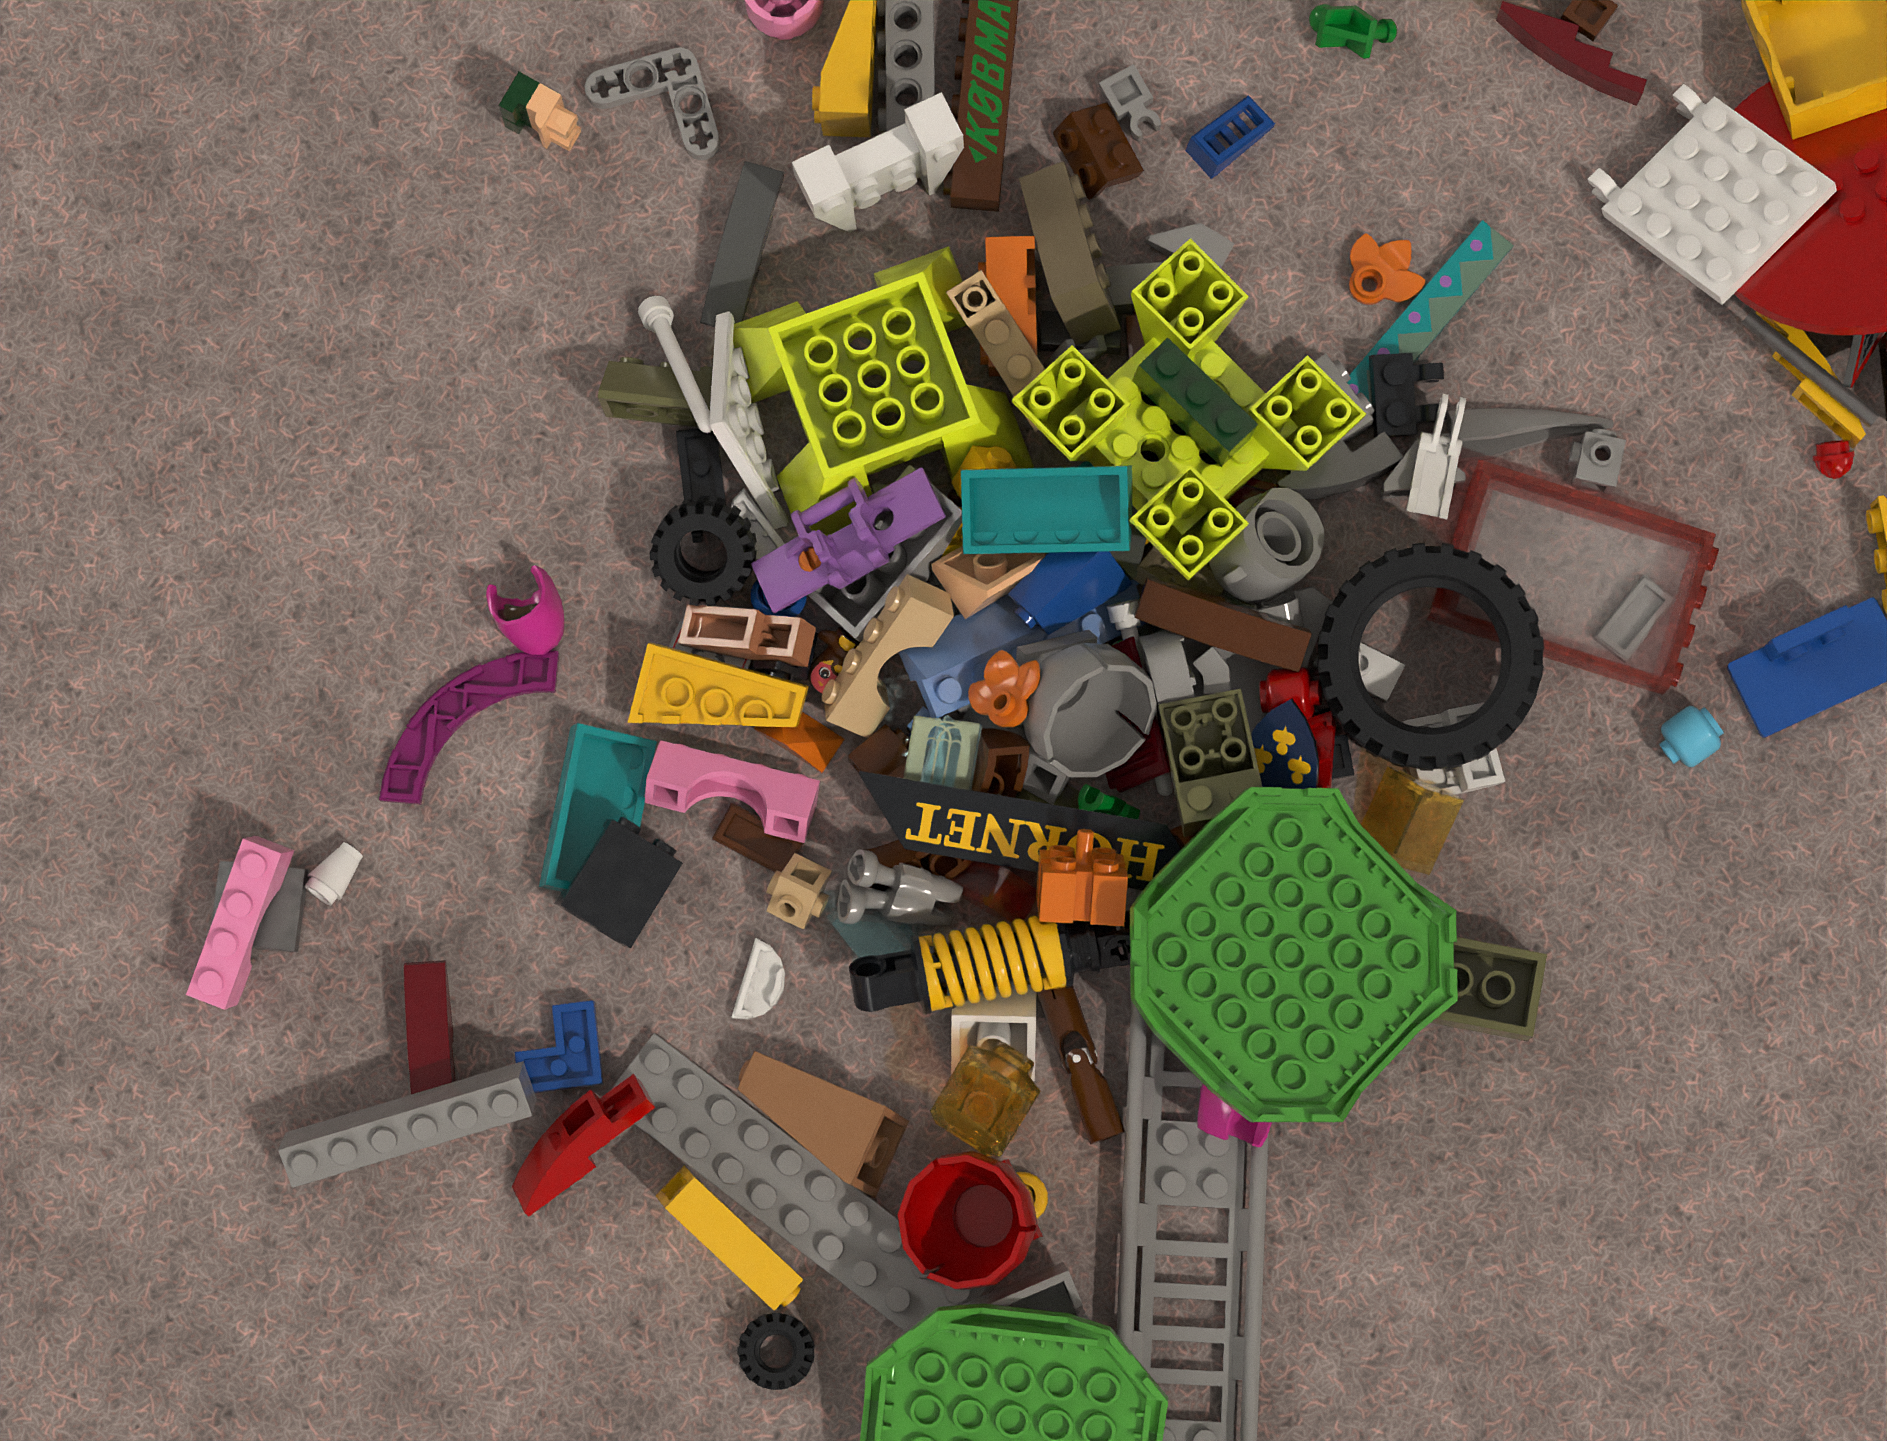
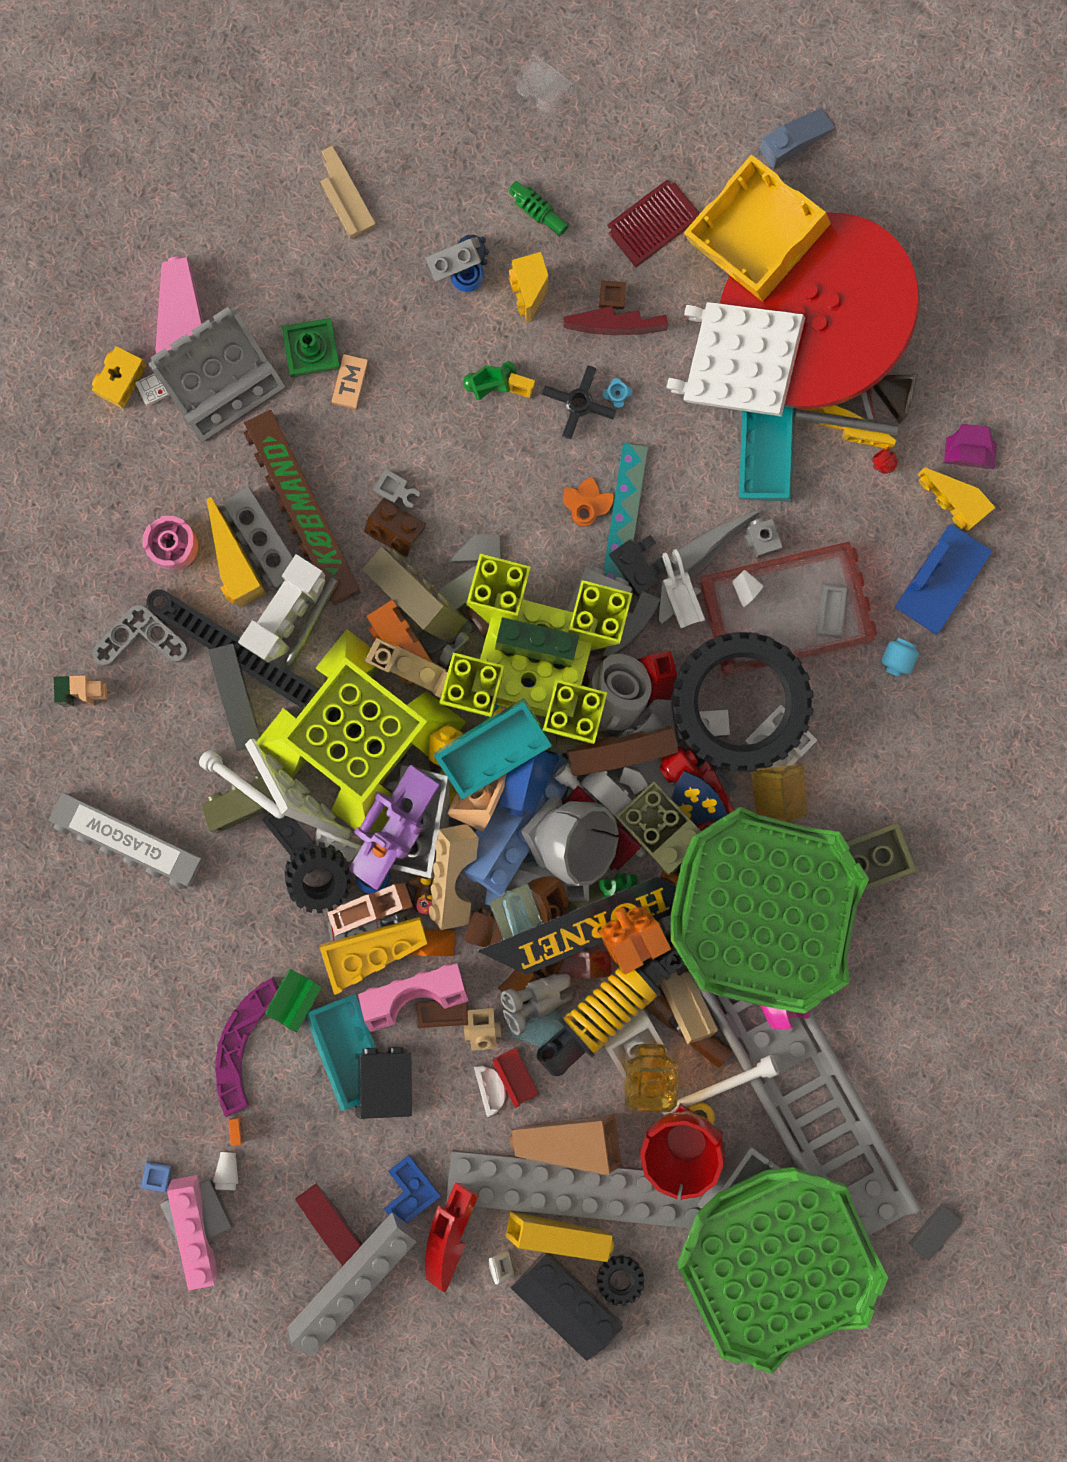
camera: 35 degrees left, 5 degrees up
dark pink piece [486,565,564,655] -> none
orange plate [968,650,1040,727] -> none
blue slope [1185,95,1275,179] -> none
none -> brick [48,793,204,889]
none -> medium blue tile [141,1161,172,1193]
none -> black gear [146,589,407,765]
none -> orange tile [228,1116,244,1146]
none -> green panel [265,969,322,1033]
none -> flat silver bar [283,576,340,668]
none -> white slope [489,1250,515,1284]
none -> red panel [492,1047,539,1108]
none -> yellow tile [508,373,535,398]
none -> black slope [510,1252,623,1361]
none -> black bar [542,366,617,440]
none -> medium azure plate [603,378,633,408]
none -> red slope [637,651,677,708]
none -> tan piece [660,971,718,1044]
none -> white piece [662,1055,779,1115]
none -> white slope [733,570,763,607]
none -> teal slope [739,406,795,502]

